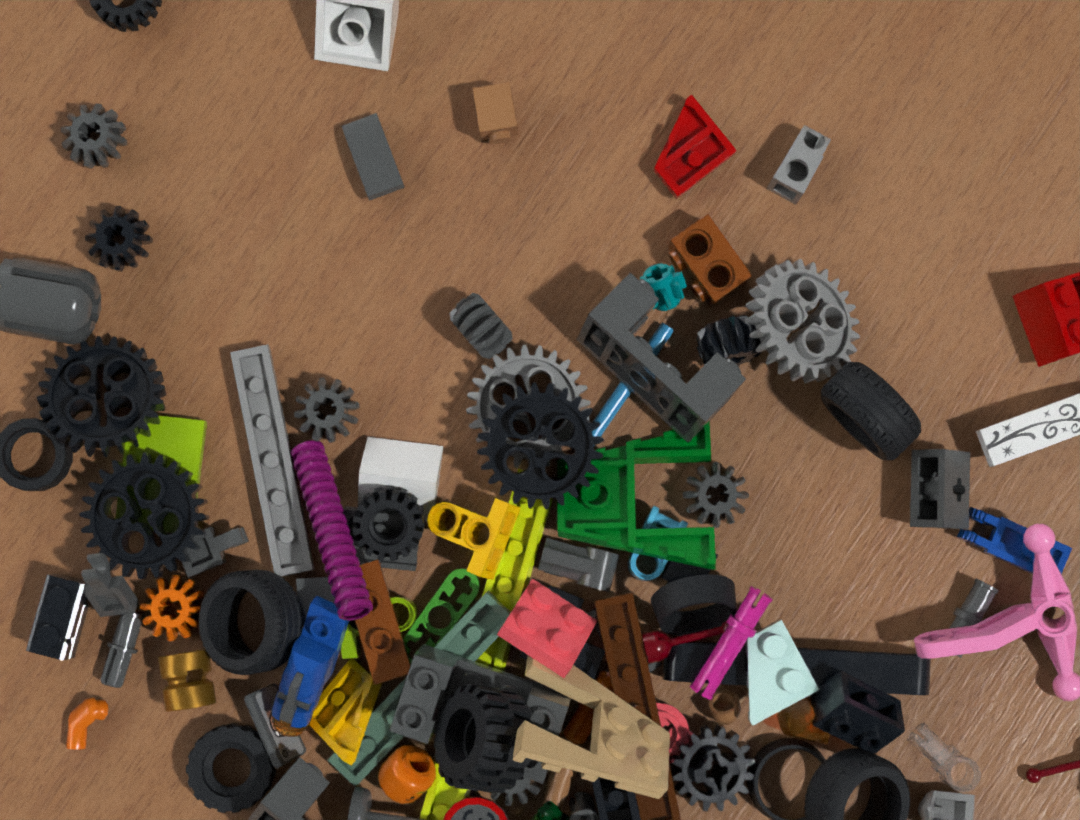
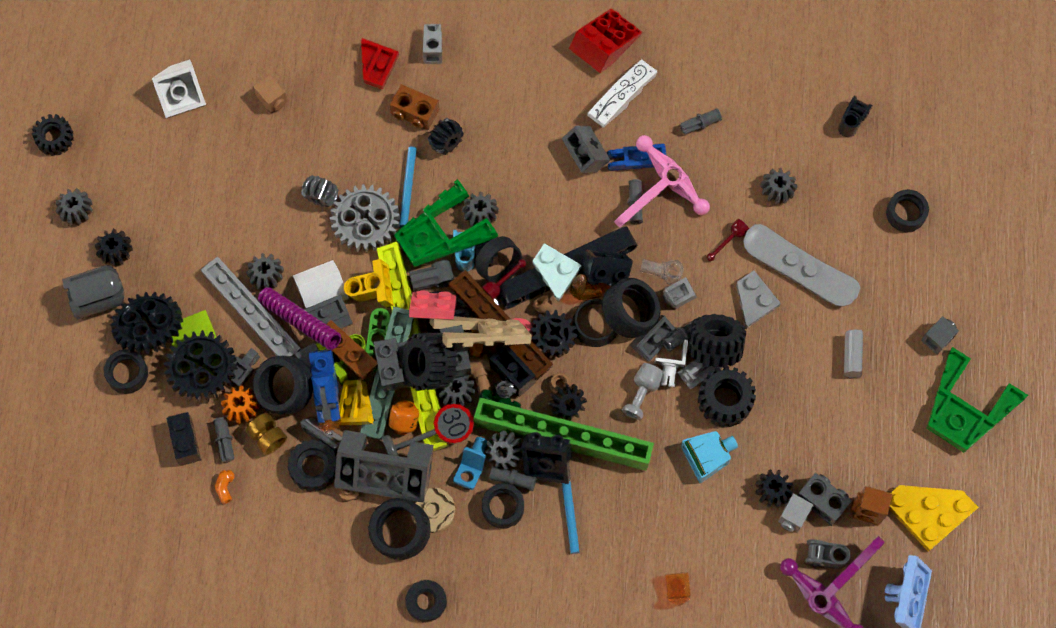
camera: 30 degrees left, 15 degrees down
dark grey plate [81,553,139,617] -> none
dark grey slope [341,113,405,201] -> none
black tyre [352,486,425,561] -> none
black gear [477,382,604,509] -> none
dark grey plate [576,273,746,443] -> none
teal gear [640,263,687,311] -> none
dark pink pin [690,586,773,700] -> none
light grey gear [745,259,860,383] -> none
black tyre [821,362,921,460] -> none

